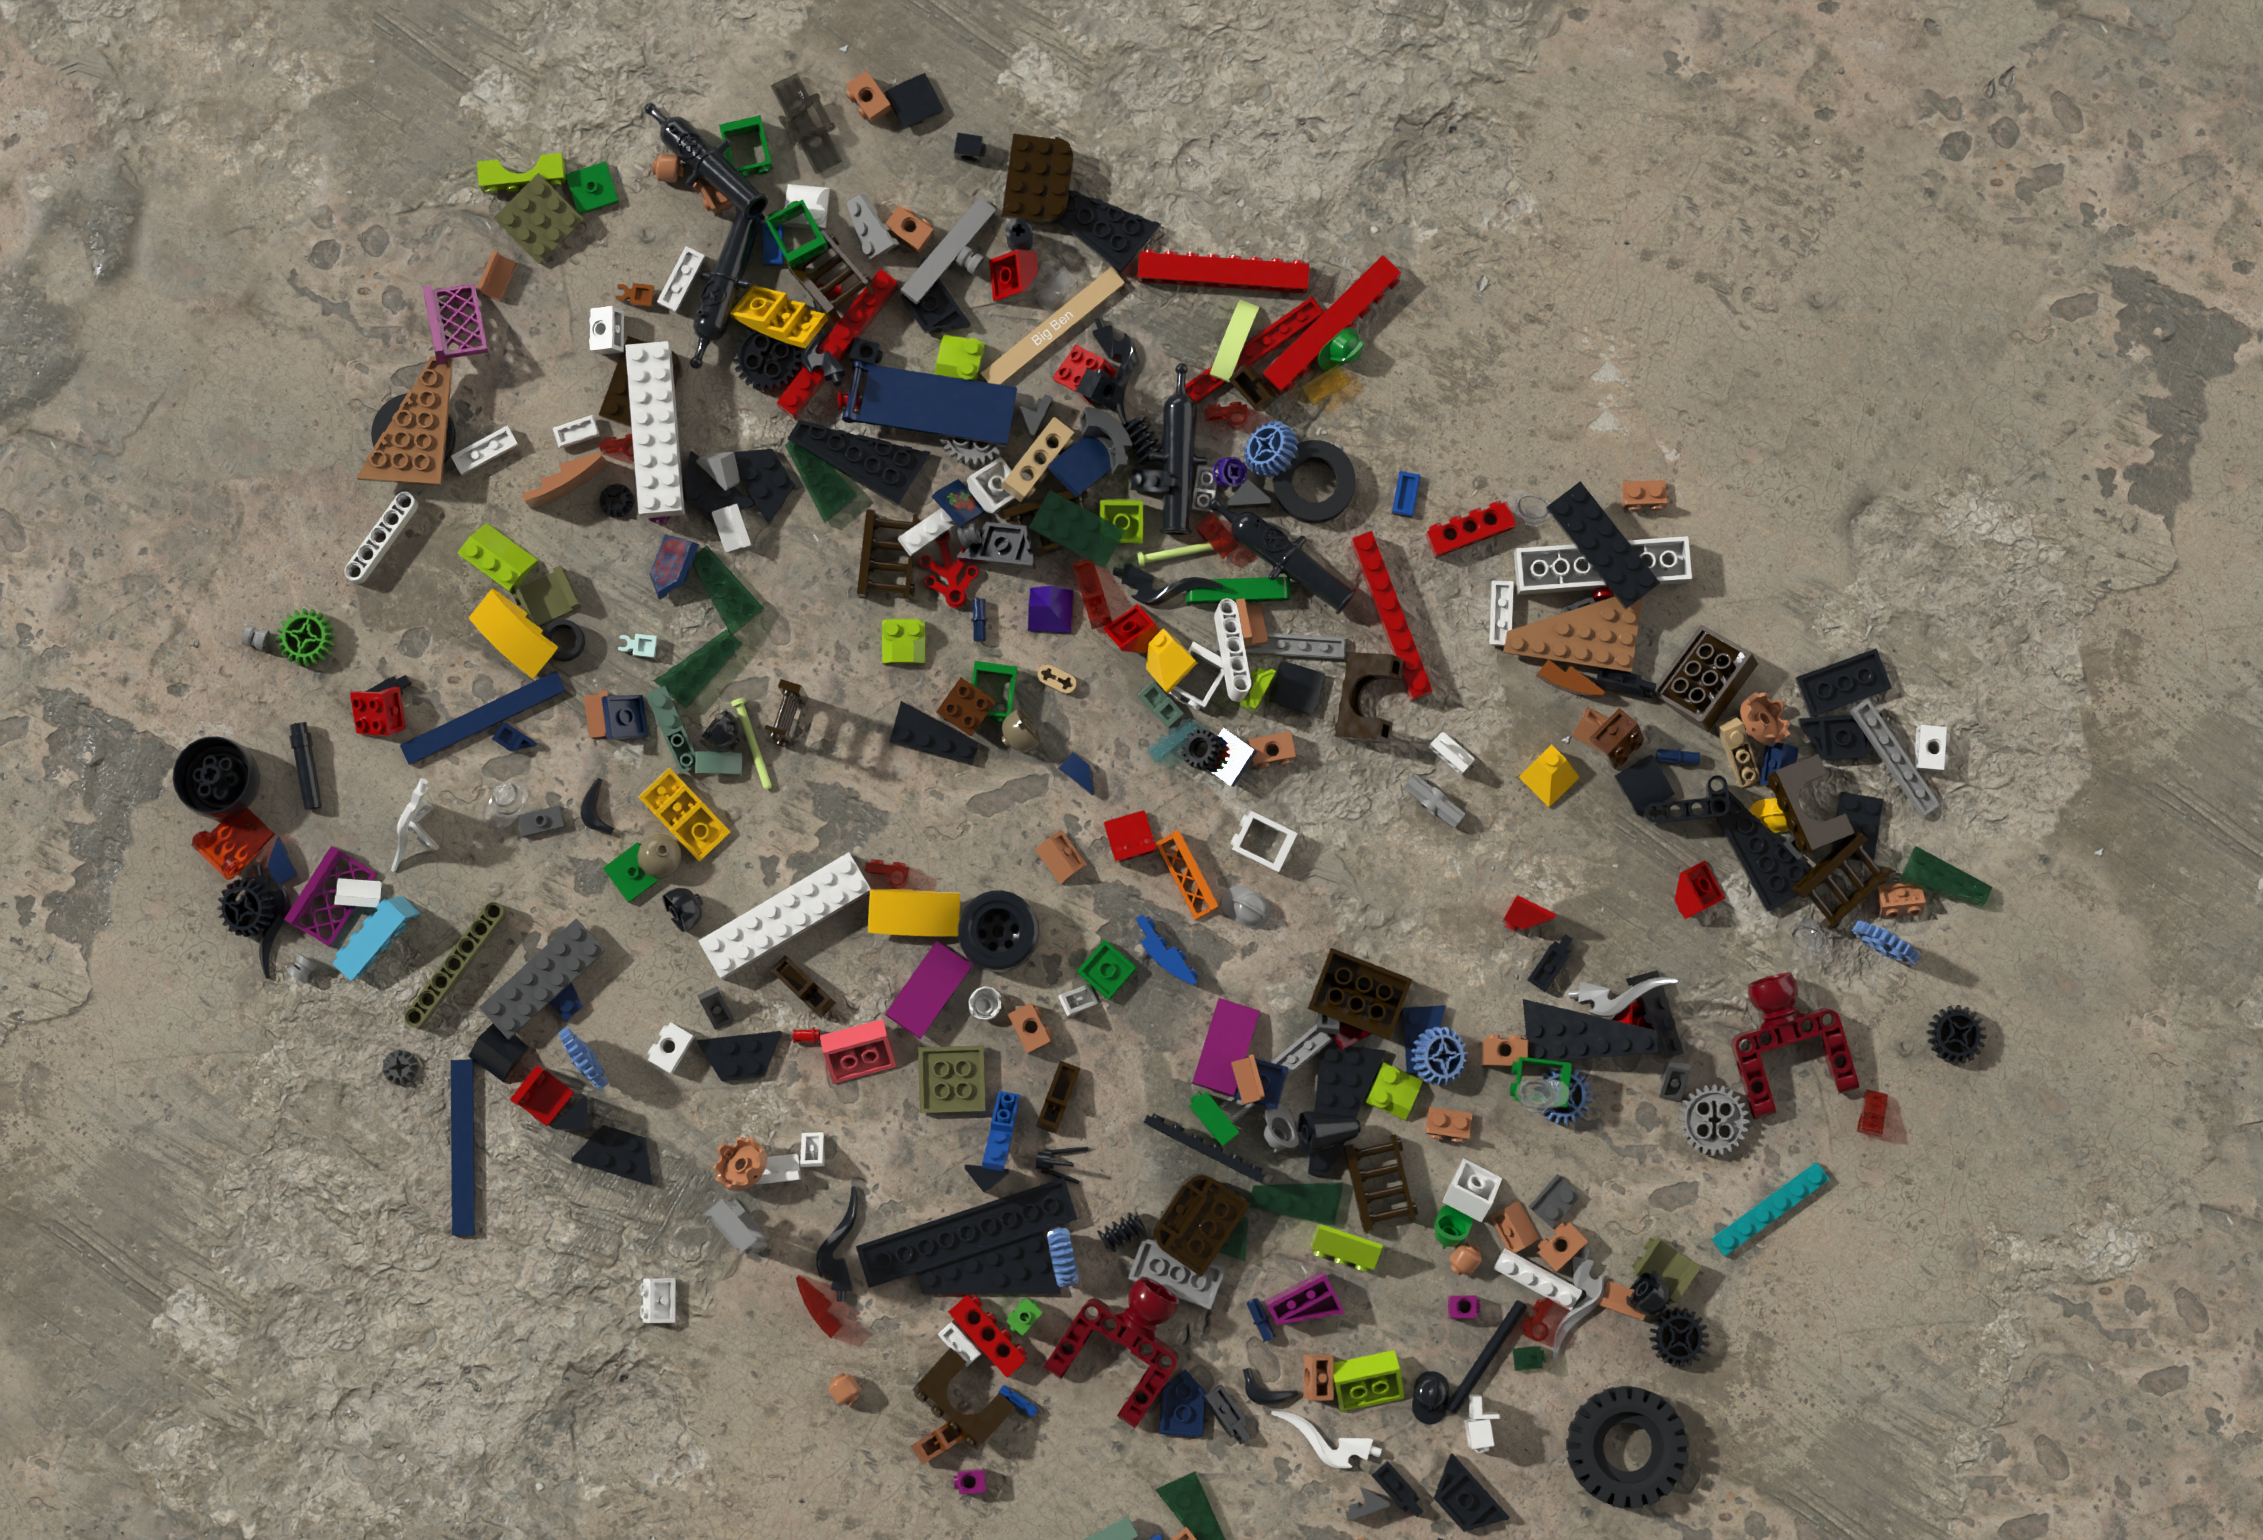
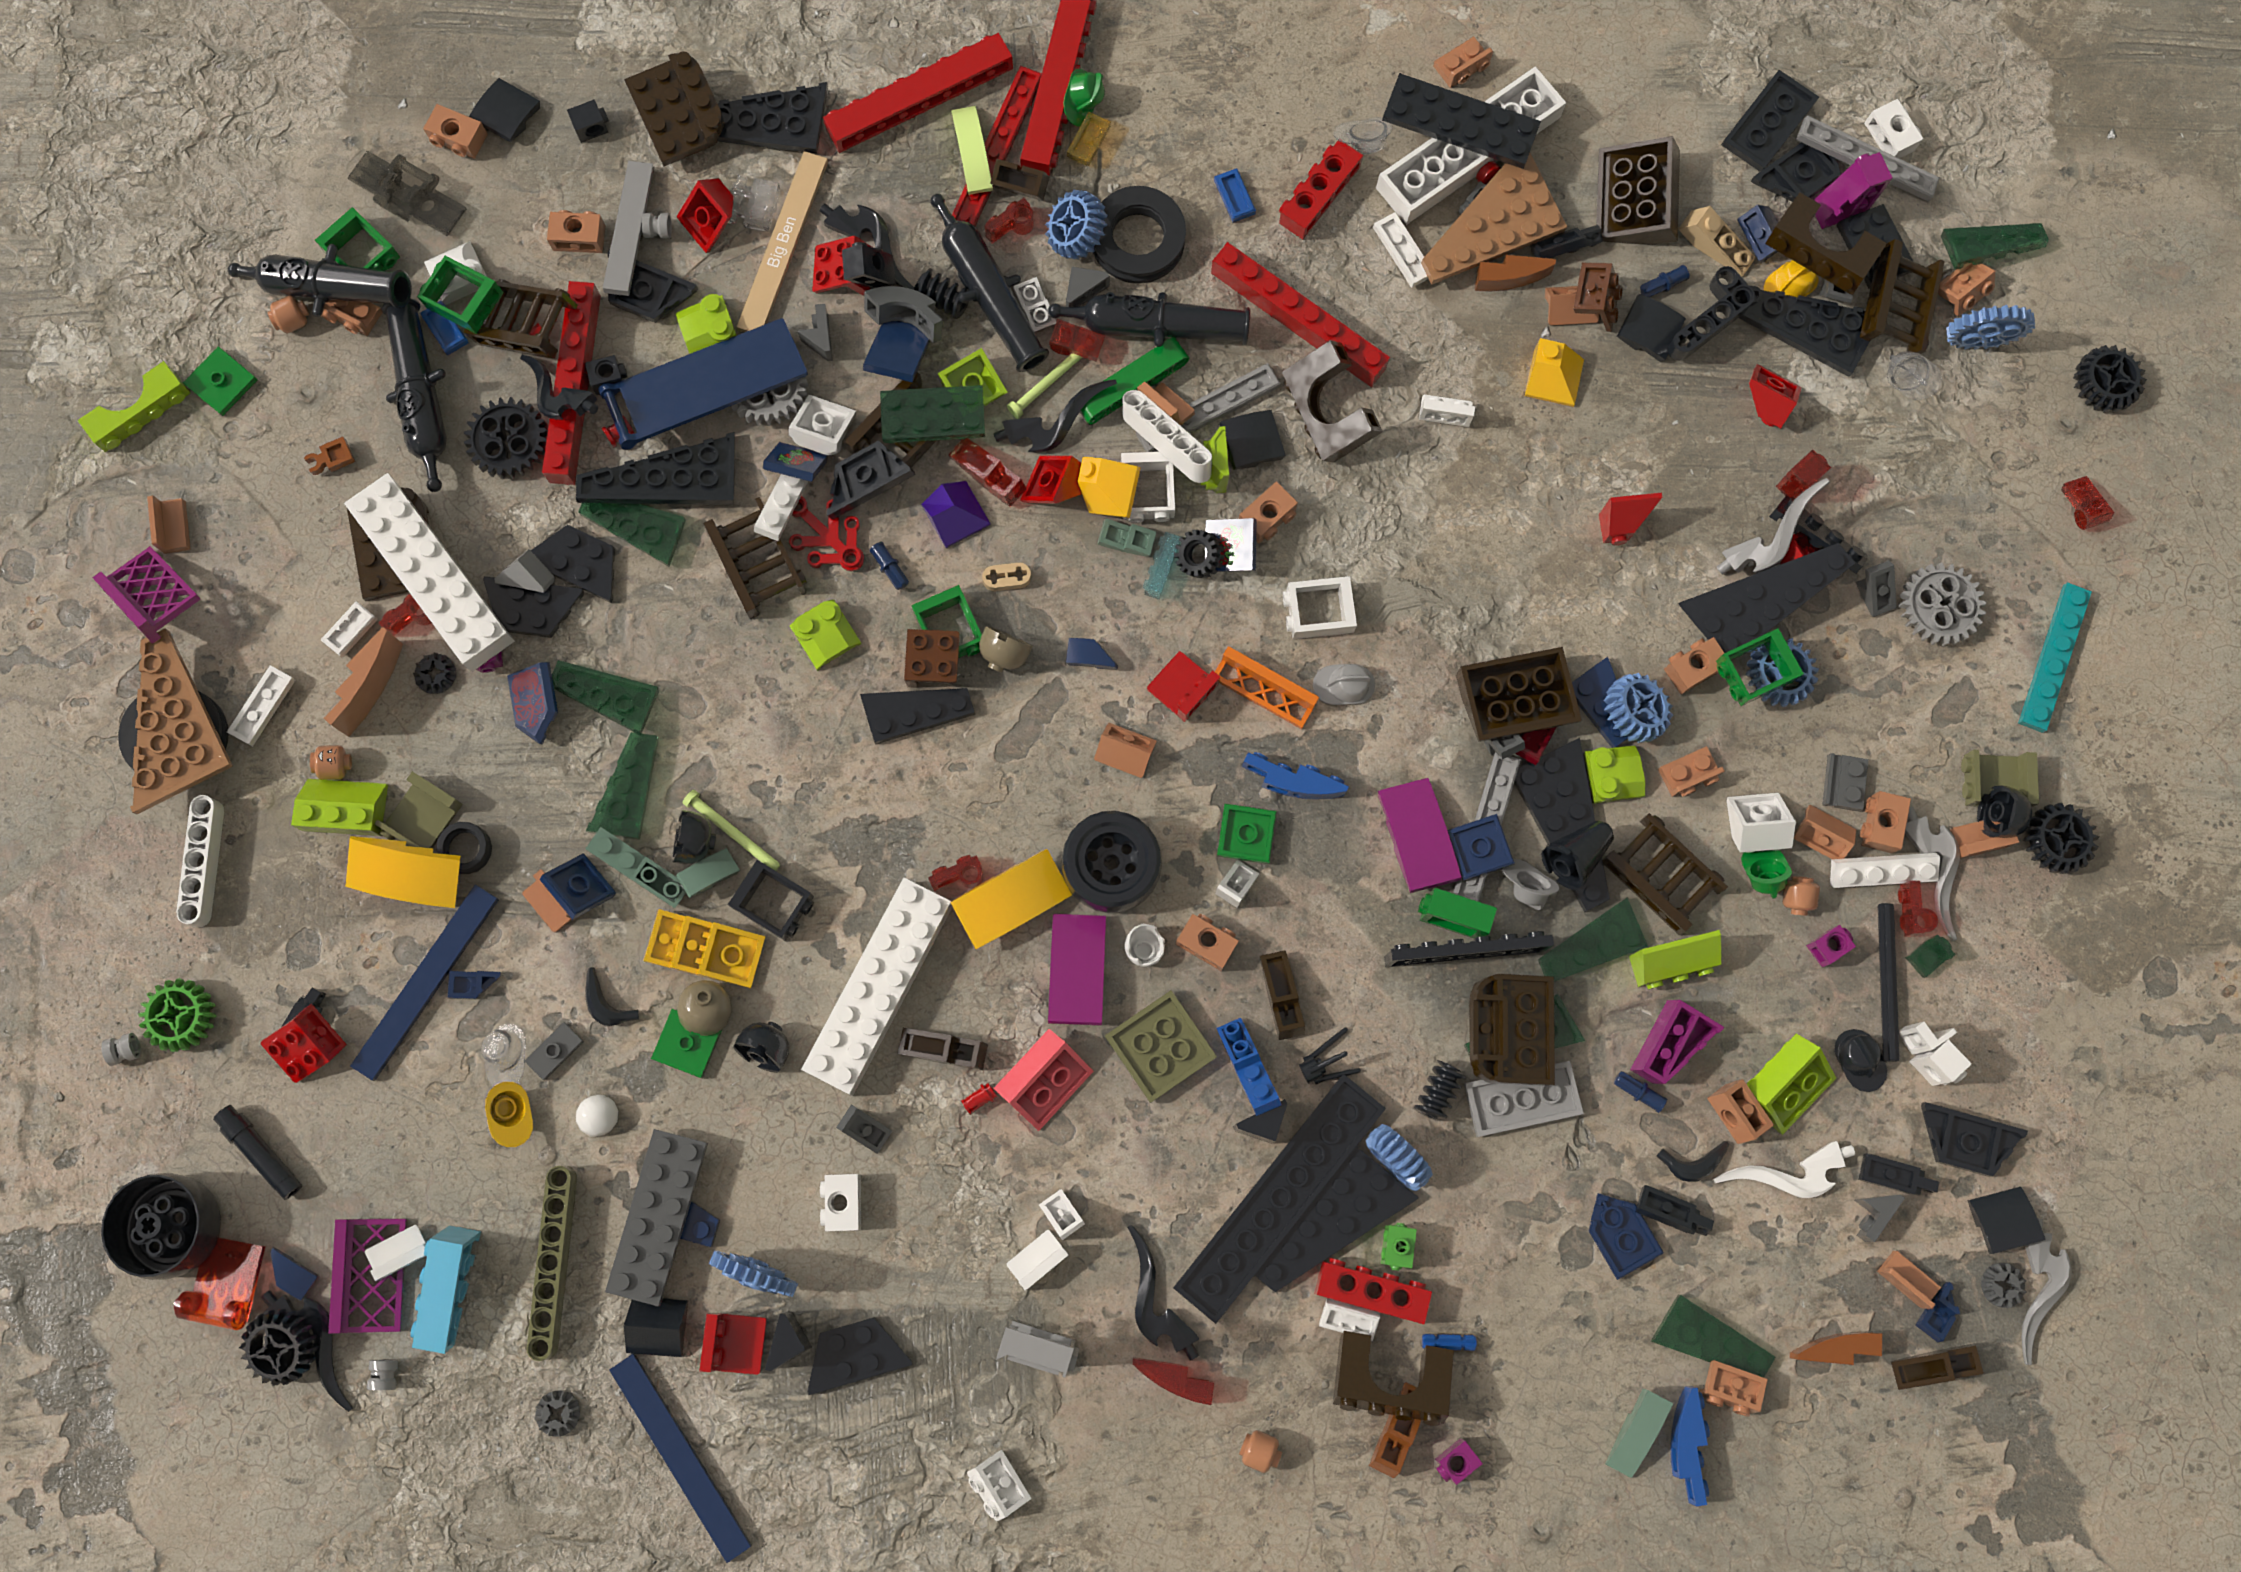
camera: 35 degrees left, 5 degrees down
white piece [391,778,428,872] -> none
white bracket [401,799,440,850] -> none
olive plate [494,173,585,264] -> none
white brick [589,306,624,355] -> none
light aqua plate [618,634,658,658] -> none
white plate [657,246,705,313] -> none
black wing [697,1031,782,1081] -> none
white panel [712,504,751,552] -> none
nougat plate [713,1137,767,1192] -> none
yellow slope [730,285,828,349] -> none
dark brown fence [764,679,809,748] -> none
light grey wing [846,194,899,262] -> none
dark grey wheel [957,523,981,548] -> none
tan brick [1000,417,1074,502] -> none
black piece [1005,218,1033,251] -> none
dark red piece [1043,1276,1179,1428] -> none
black hinge [1131,469,1181,493] -> none
dark purple wheel [1213,457,1247,488] -> none
nougat panel [1231,1054,1265,1105] -> none
light grey piece [1403,774,1465,829] -> none
clear piece [1516,1079,1570,1114] -> none
black hinge [1527,935,1573,993] -> none
black tyre [1566,1386,1689,1509] -> none
dark red piece [1731,972,1859,1120] -> none
nougat plate [1740,691,1791,746] -> none
none -> nougat head [310,745,352,780]
none -> yellow piece [485,1082,533,1147]
none -> white hair [576,1095,618,1137]
none -> black window [728,860,814,941]
none -> clear red brick [1776,450,1831,498]
none -> magenta wedge [1814,152,1893,229]

